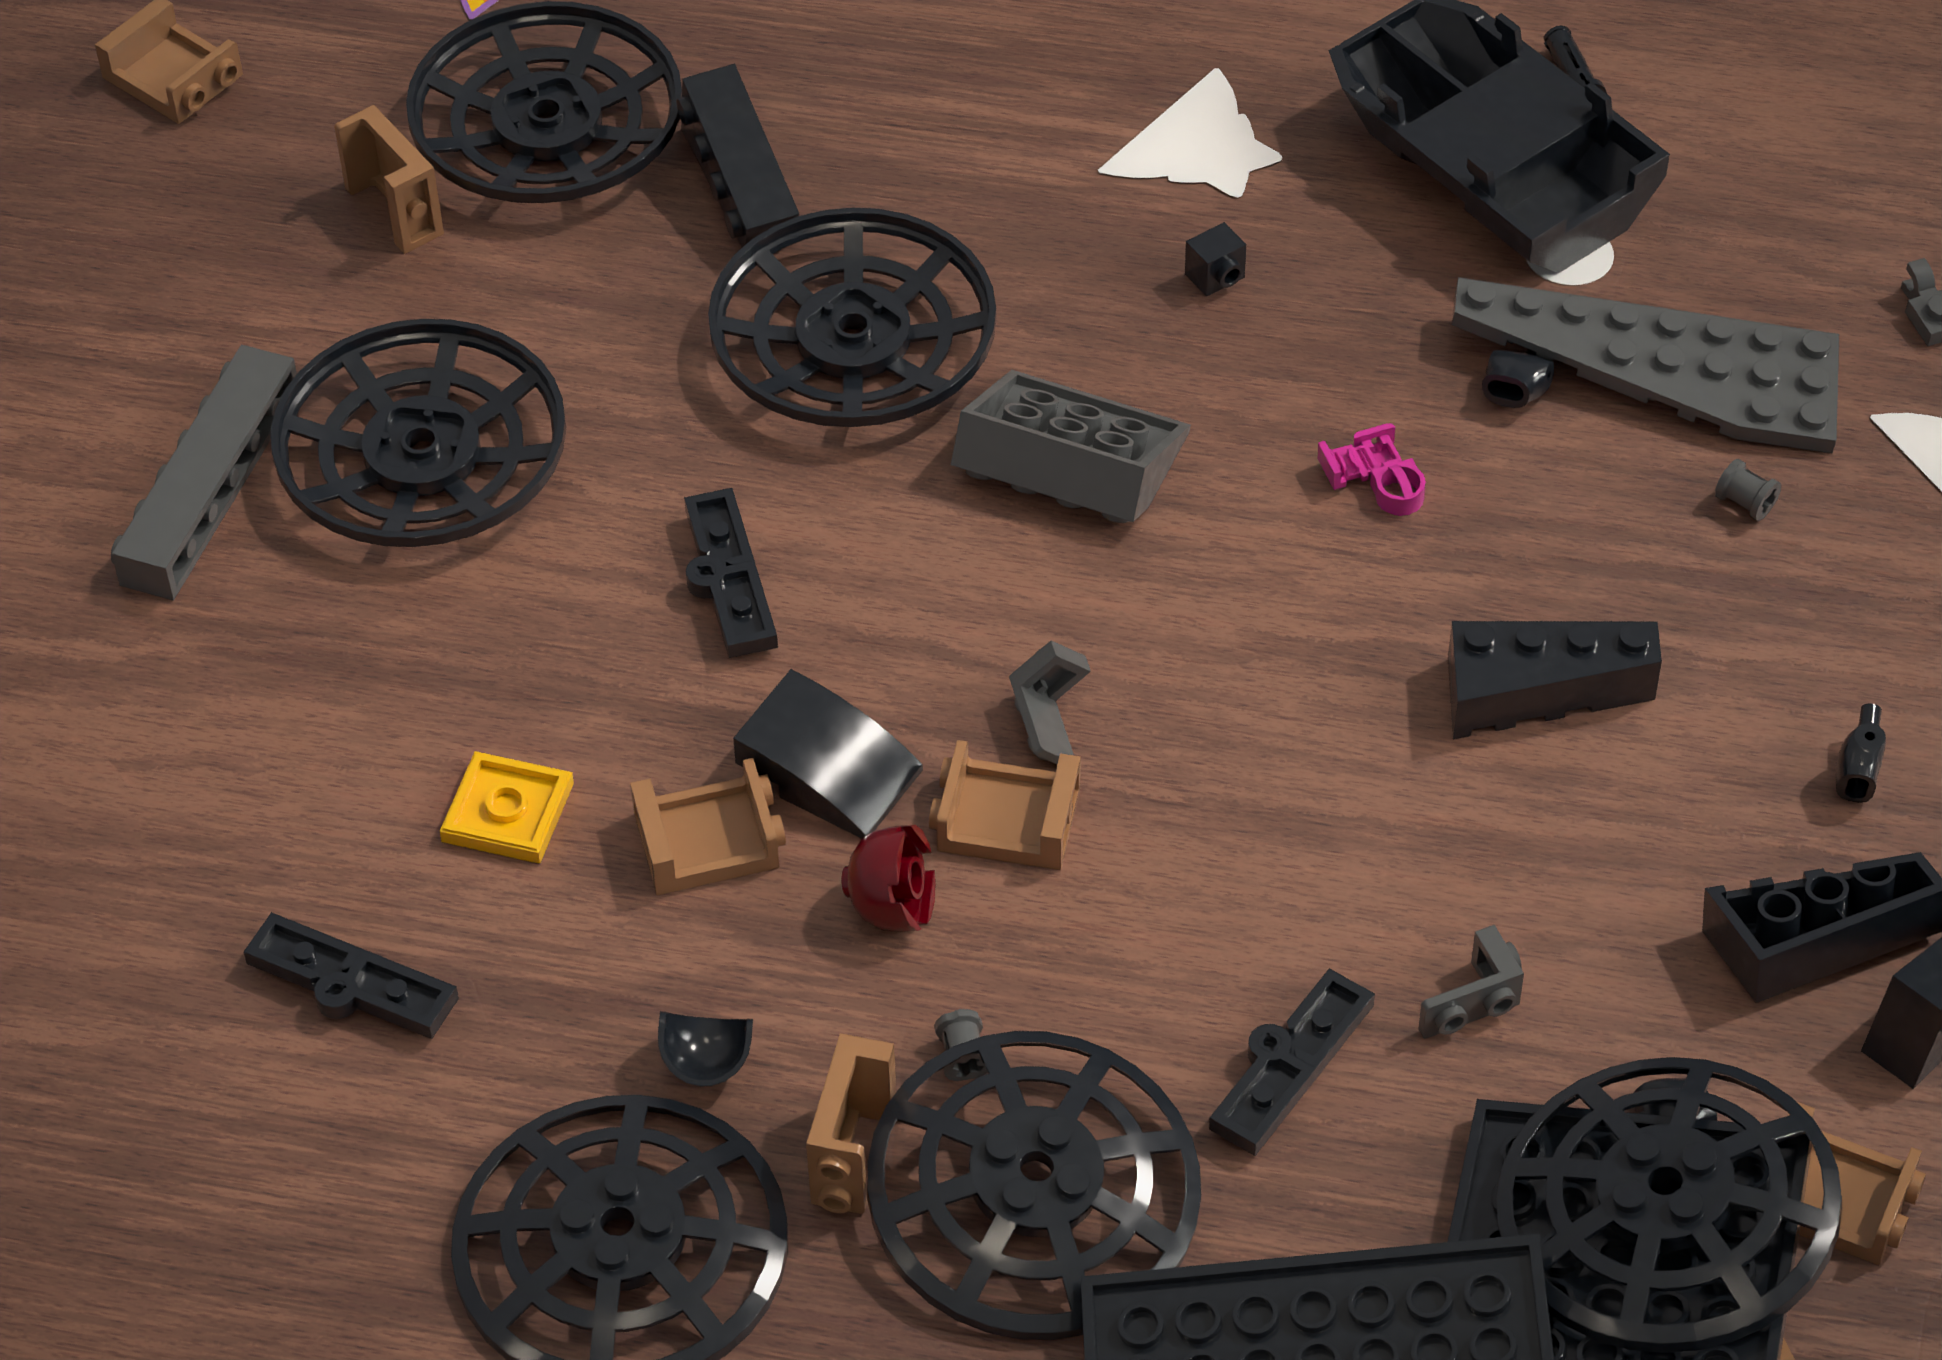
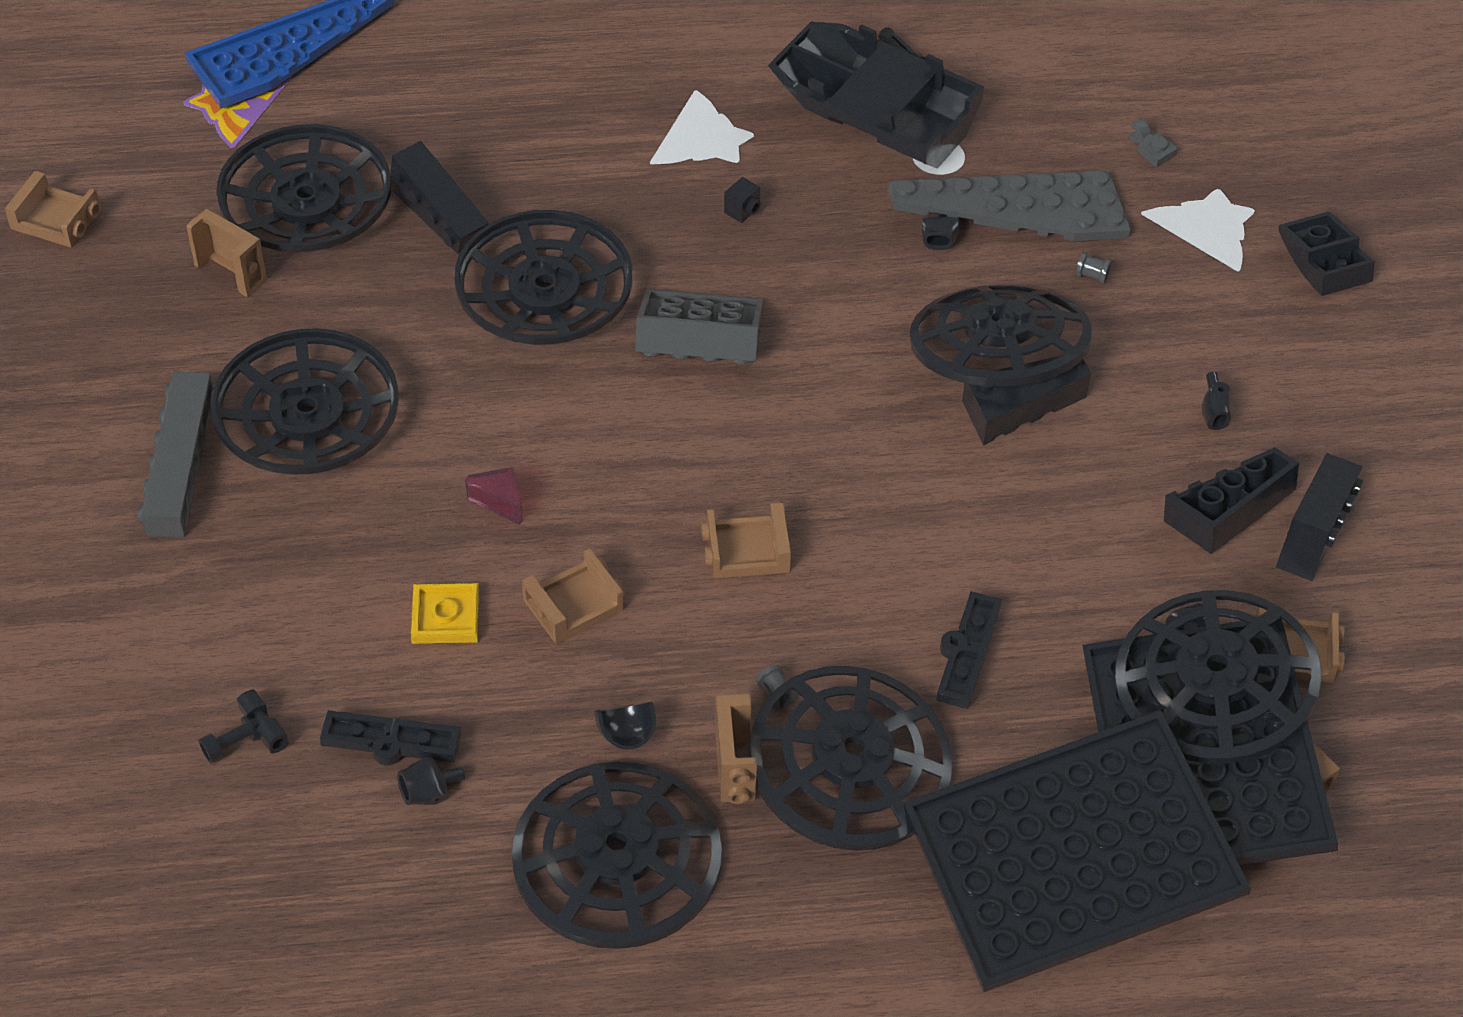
camera: 20 degrees left, 0 degrees up
black hinge [684,488,778,658] -> none
black slope [733,669,923,839] -> none
dark red cylinder [841,825,936,932] -> none
dark grey bracket [1009,640,1091,764] -> none
dark pink piece [1317,423,1426,516] -> none
dark grey bracket [1418,925,1524,1039] -> none
none -> black bar [198,689,289,764]
none -> black piece [397,757,465,805]
none -> clear pink slope [465,467,523,525]
none -> black dish [910,284,1092,387]

